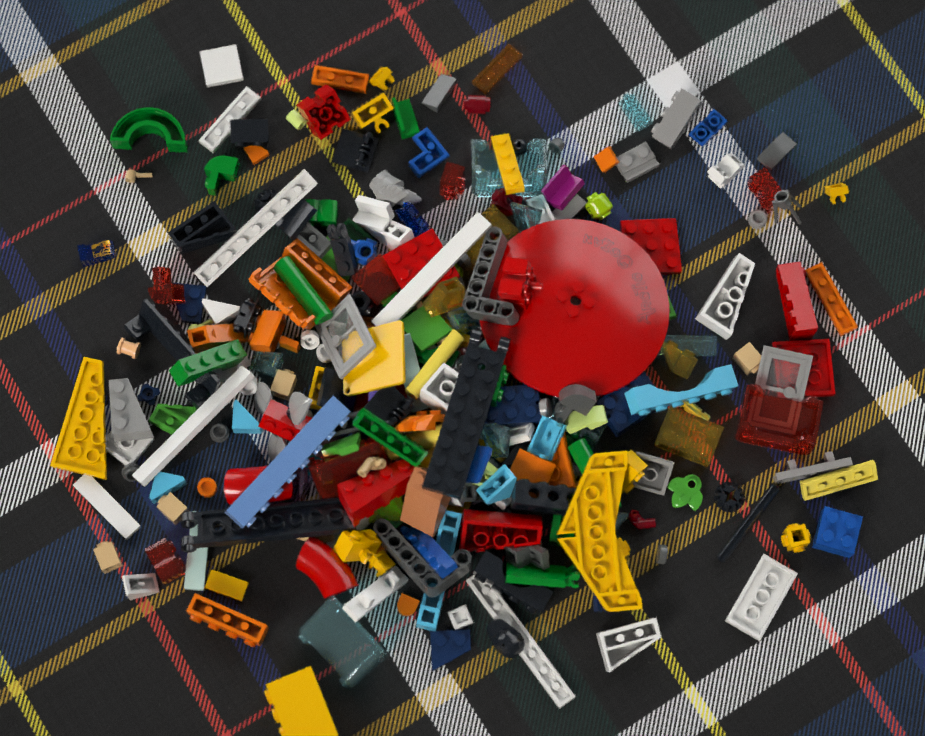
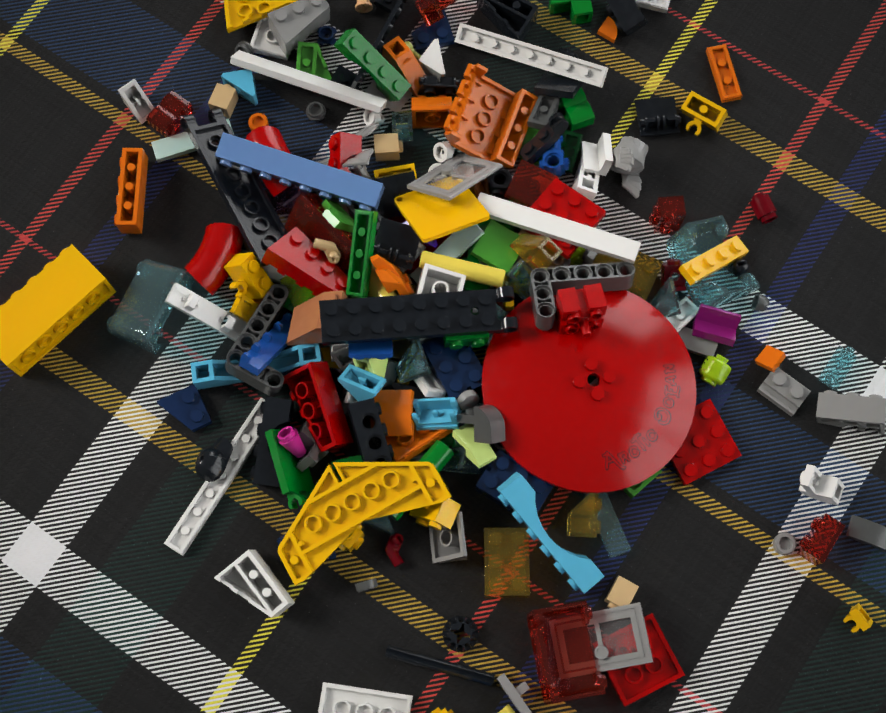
camera: 70 degrees right, 0 degrees up
white tile [73,475,141,540] -> none
tan brick [93,541,123,574] -> none
yellow tile [204,570,249,602] -> none
medium azure slope [232,400,264,434] -> none
green brick [273,256,333,325] -> none
orange tile [279,335,300,354] -> none
yellowish green hinge [286,109,307,130] -> none
red brick [296,84,351,140] -> none
yellow tile [369,67,394,90] -> none
green panel [391,97,420,139] -> none
clear blue hinge [395,201,430,237] -> none
orange tile [397,593,420,617] -> none
blue brick [408,127,450,178] -> none
slope [422,74,457,112] -> none
white tile [447,604,473,630] -> none
clear orange tile [472,44,522,95] -> none
bright green plate [667,474,703,511] -> none
yellowish green axle [680,401,710,425] -> none
blue slope [688,109,728,147] -> none
white wedge [695,253,755,340] -> none
dark grey plant [772,190,802,224] -> none
wedge [775,261,818,341] -> none
orange tile [805,262,858,337] -> none
none -> dark pink cone [277,426,307,458]

